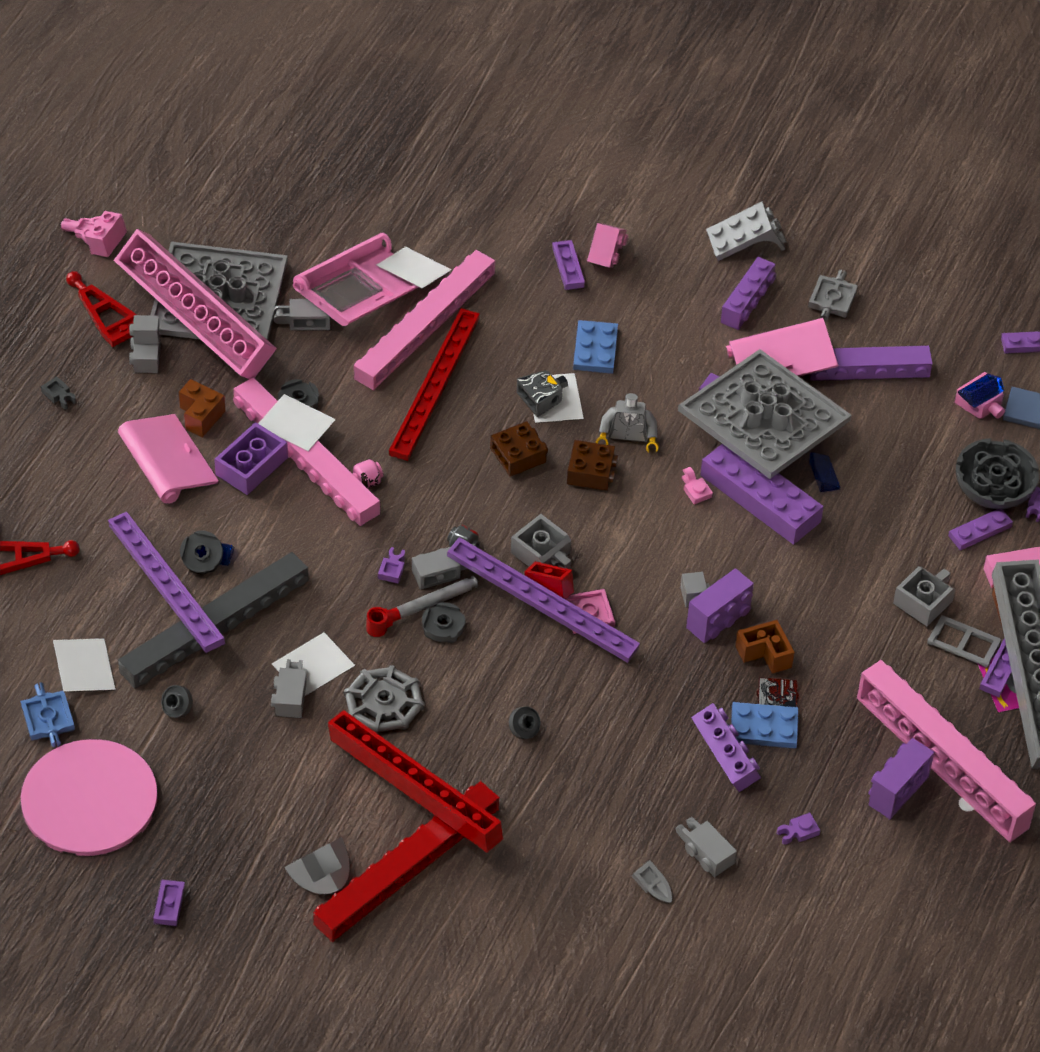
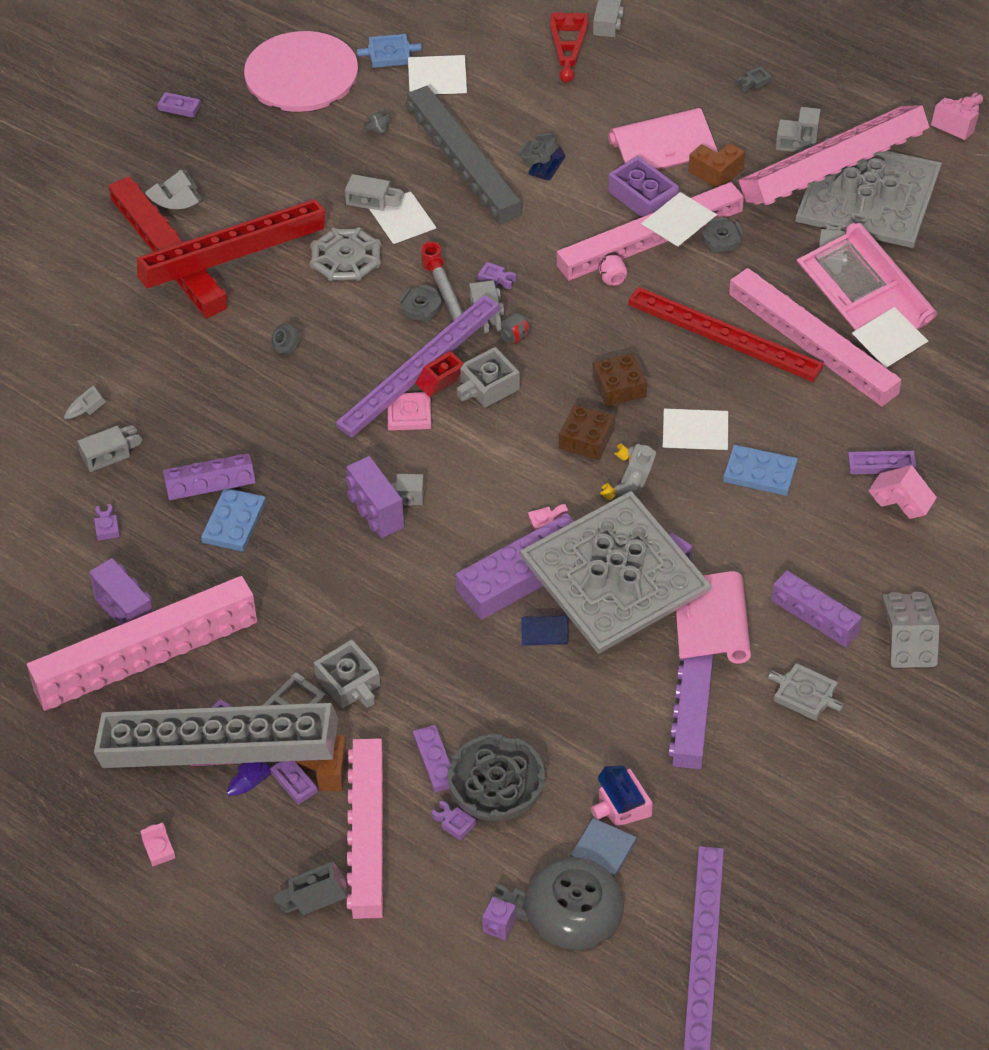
camera: 105 degrees right, 0 degrees up
red plate [66,271,136,347] -> none
medium lavender plate [108,512,225,653] -> none
dark grey torso [516,370,568,417] -> none
dark orange brick [735,620,795,674] -> none
piece [756,677,799,707] -> none

